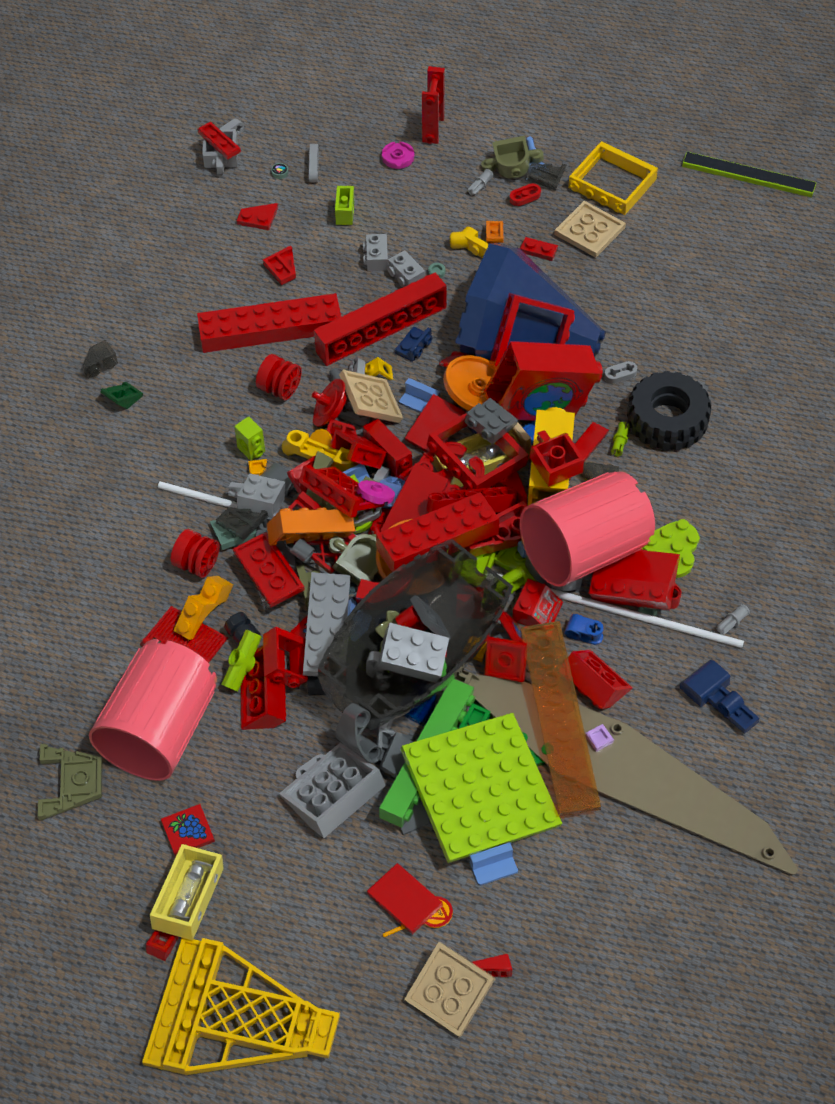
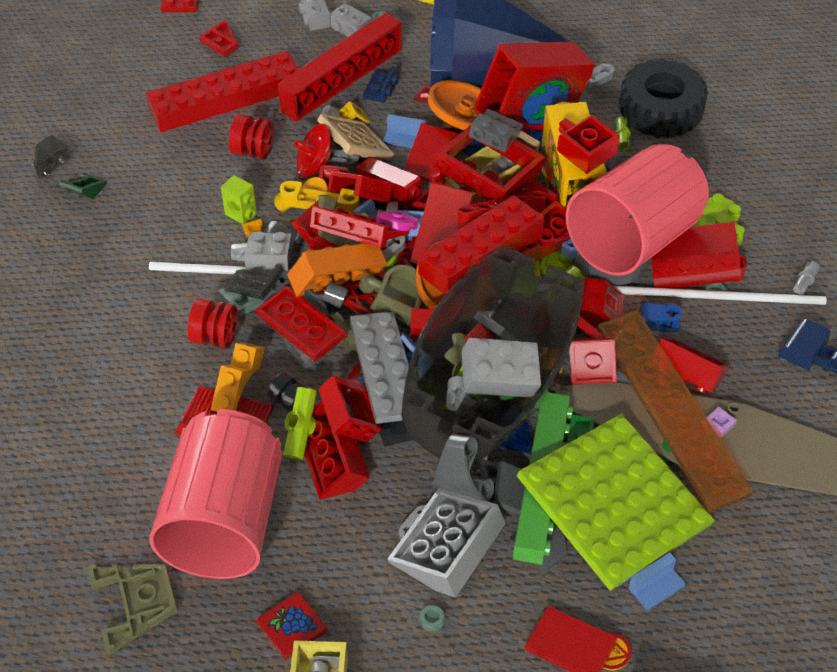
camera: 15 degrees left, 5 degrees down
red window [490,293,575,366] -> none
none -> sand green tile [420,605,445,632]

